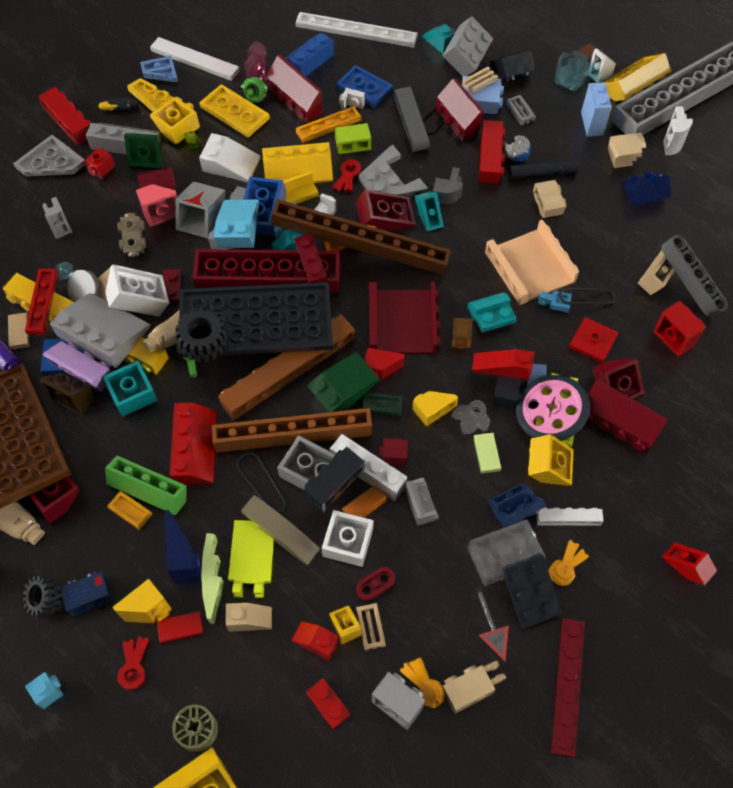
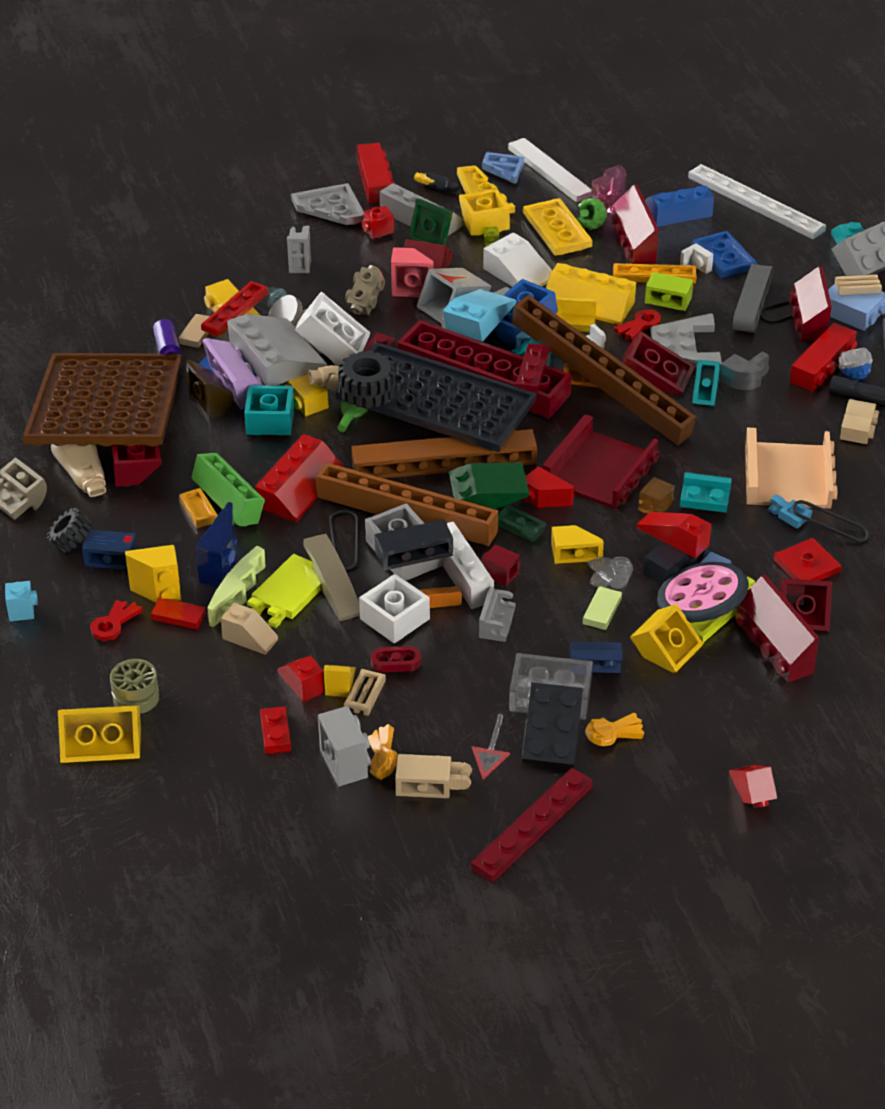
camera: 30 degrees right, 20 degrees down
white piece [536,507,603,526] -> none

